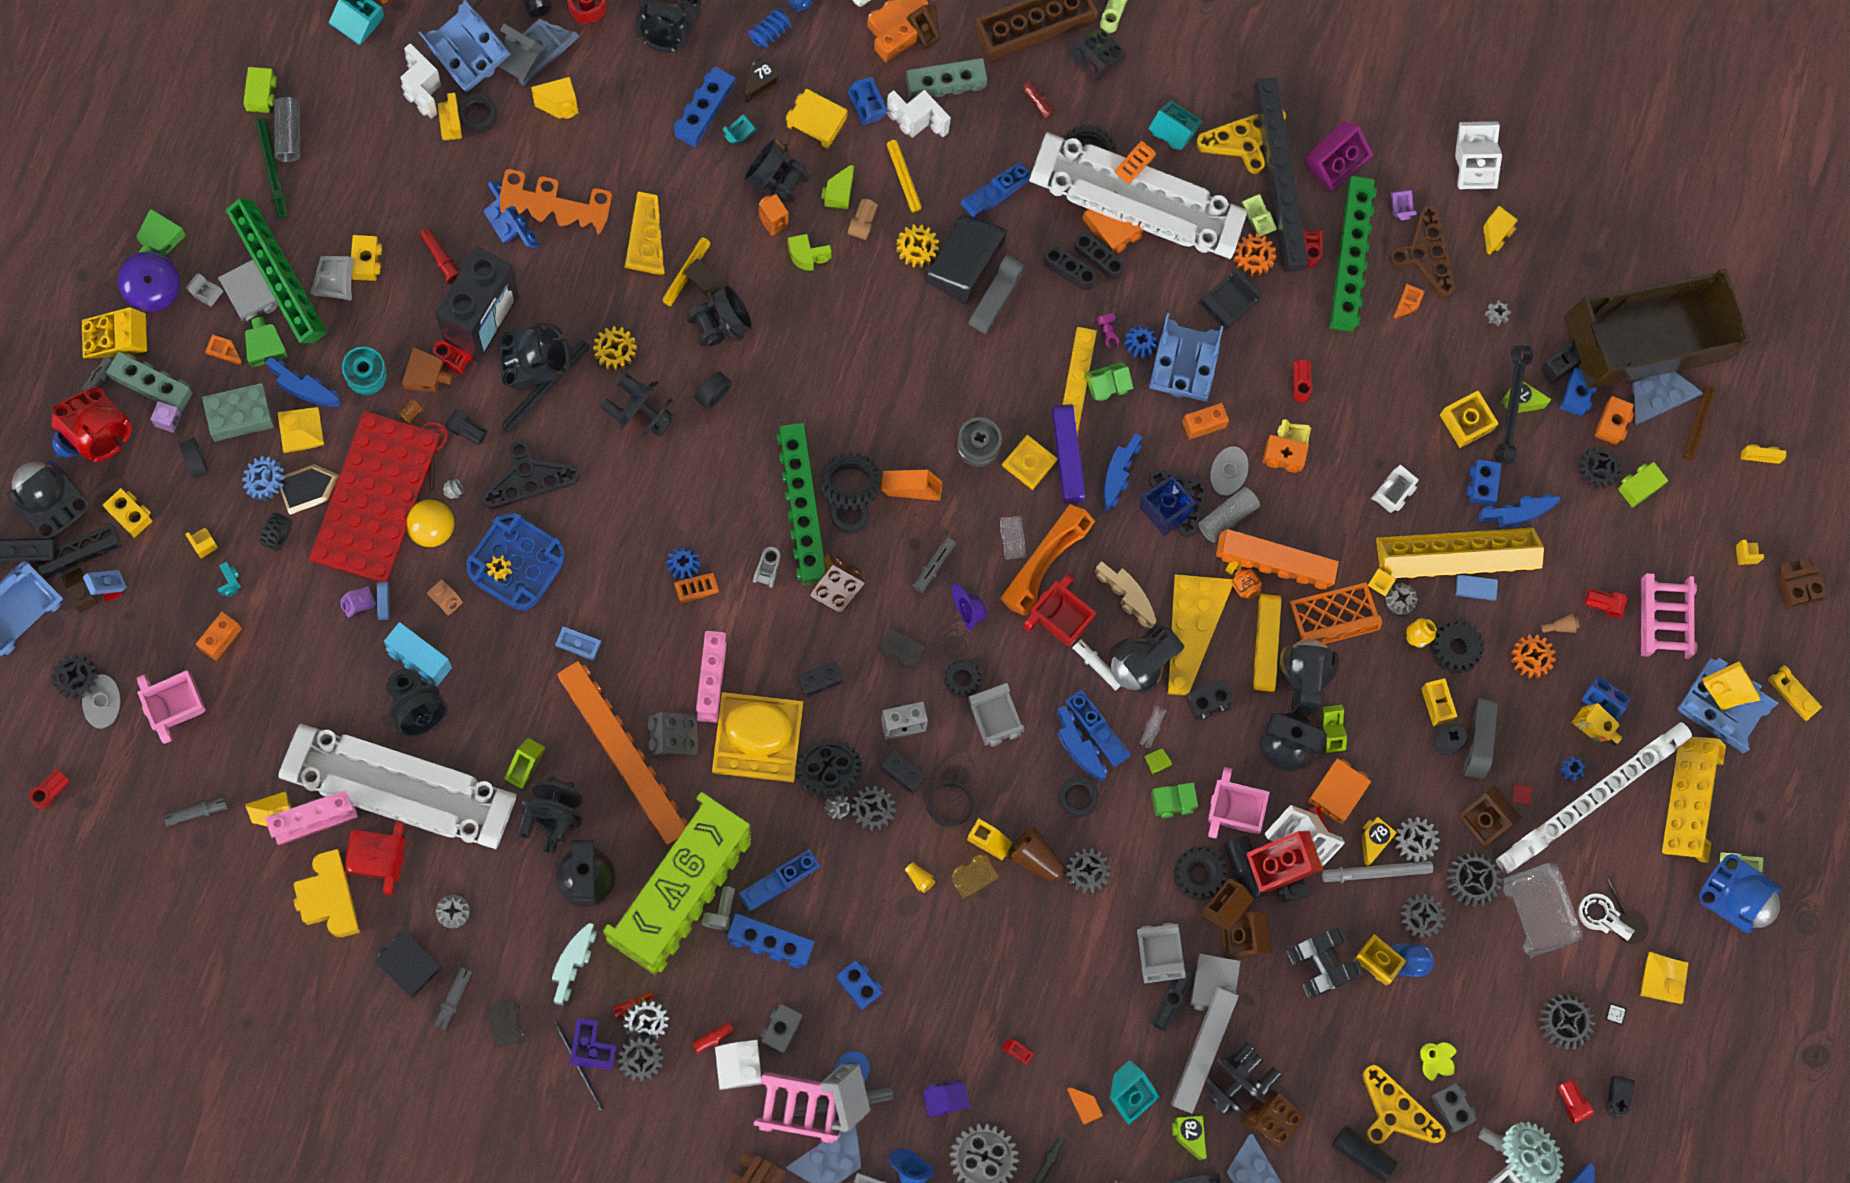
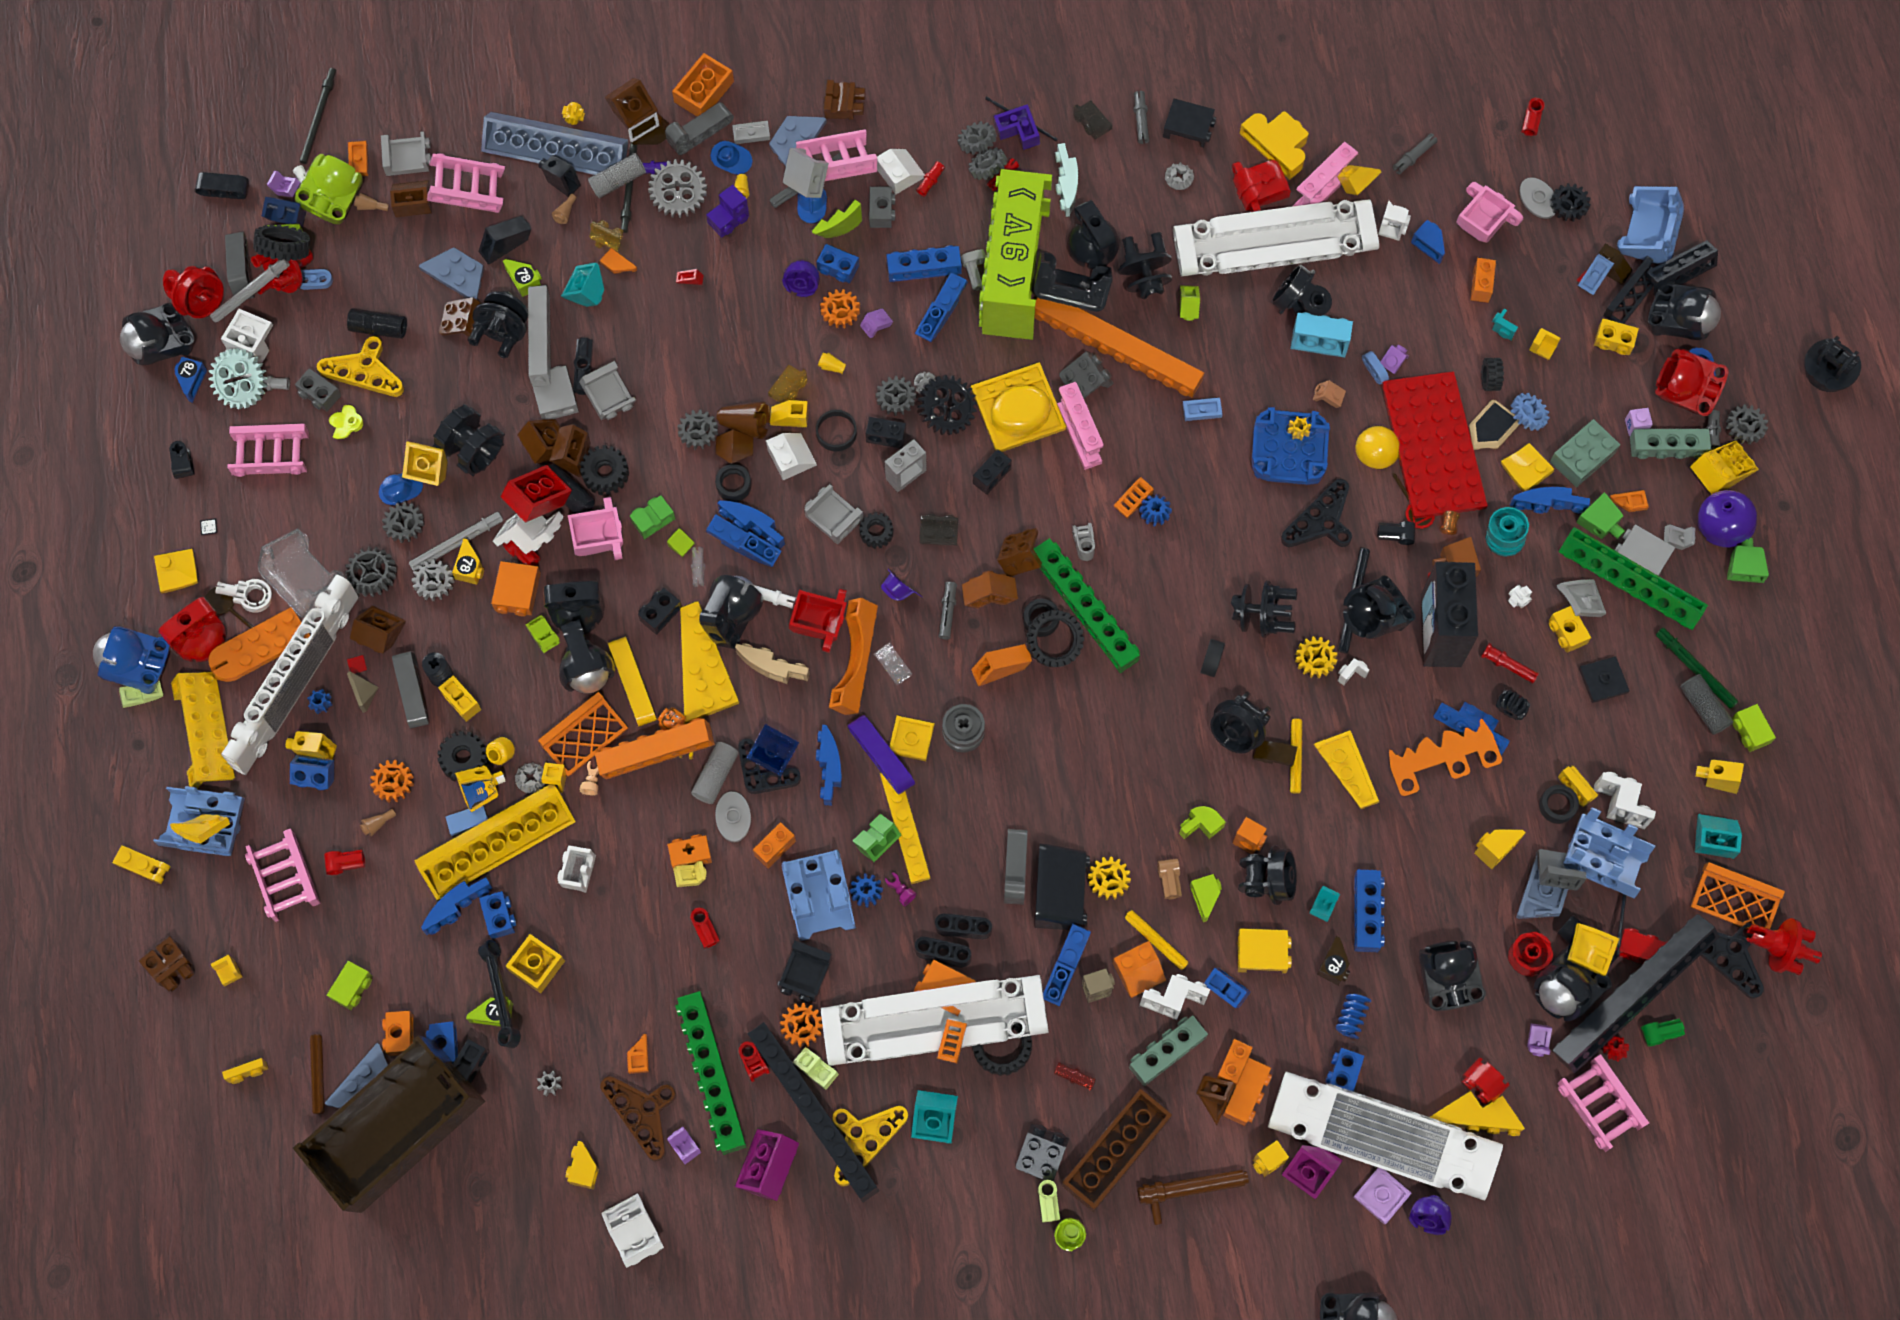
camera: 165 degrees right, 5 degrees down
black tyre [179,437,209,478] -> none
light grey plate [443,479,464,499] -> none
dark grey gear [1538,993,1595,1050] -> none
red piece [1557,1079,1594,1124] -> none
black gear [1578,445,1622,489] -> none
none -> red piece [158,597,226,662]
none -> orange plate [208,607,310,682]
none -> bright pink fence [227,424,309,477]
none -> dark tan slope [347,672,379,713]
none -> torso [455,766,505,812]
none -> light nougat piece [580,761,599,795]
none -> clear yellow hips [589,220,623,251]
none -> reddish brown slope [715,430,754,464]
none -> yellow cone [734,174,750,199]
none -> white slope [766,433,817,480]
none -> dark purple cylinder [782,260,820,297]
none -> lime slope [812,200,862,238]
none -> orange gear [820,289,860,328]
none -> medium lavender bracket [860,308,893,338]
none -> dark orange brick [962,571,1018,609]
none -> black windscreen [1034,251,1113,312]
none -> dark tan brick [1082,969,1115,1003]
none -> orange slope [1112,941,1166,998]
none -> white bracket [1338,658,1369,685]
none -> white window [1378,201,1411,241]
none -> blue slope [1411,220,1445,264]
none -> black gear [1496,690,1530,720]
none -> white gear [1508,585,1532,608]
none -> black plate [1579,656,1630,703]
none -> yellow torso [1695,760,1744,794]
none -> dark grey gear [1726,404,1768,445]

